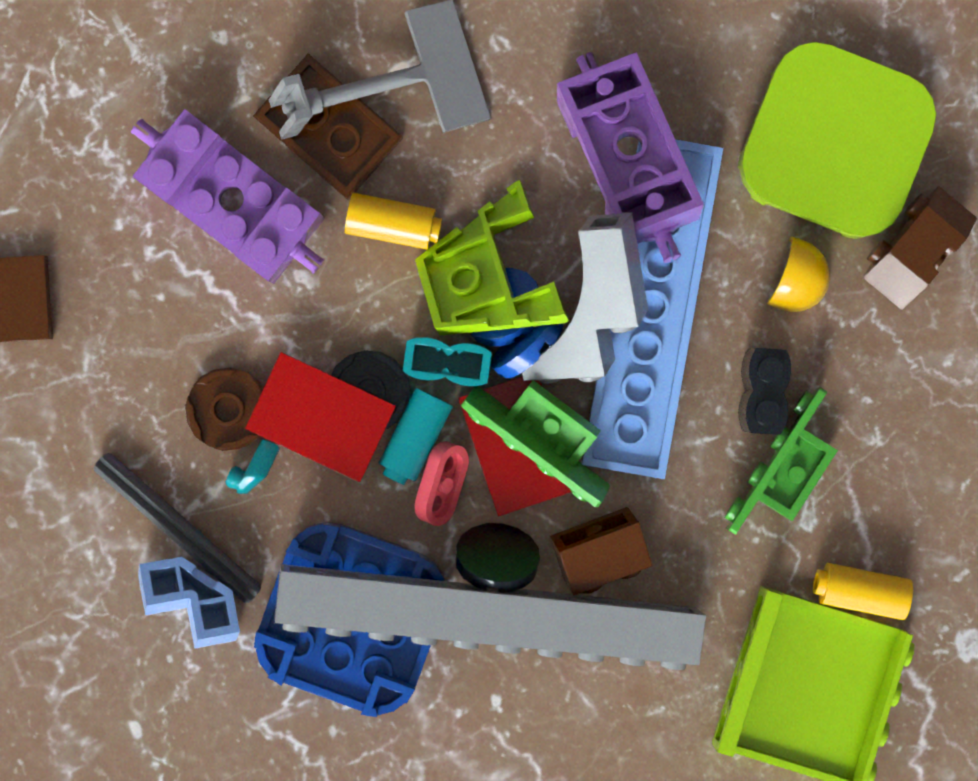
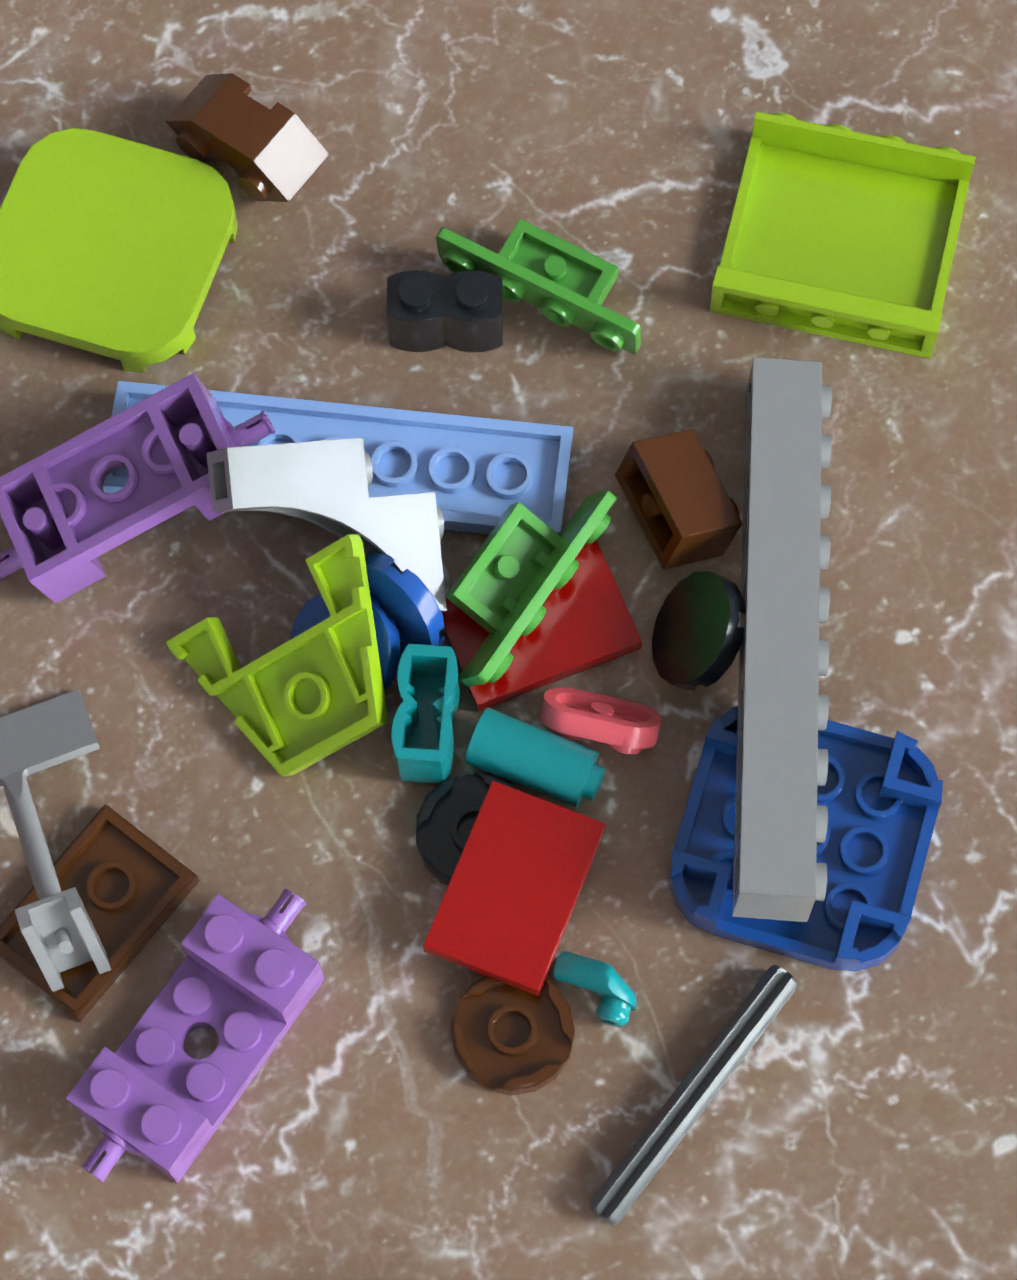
camera: 90 degrees left, 20 degrees down
light blue brick [138,557,240,649] -> none
yellow brick [345,192,442,250] -> none
yellow helmet [767,236,830,312] -> none
yellow brick [813,563,913,620] -> none

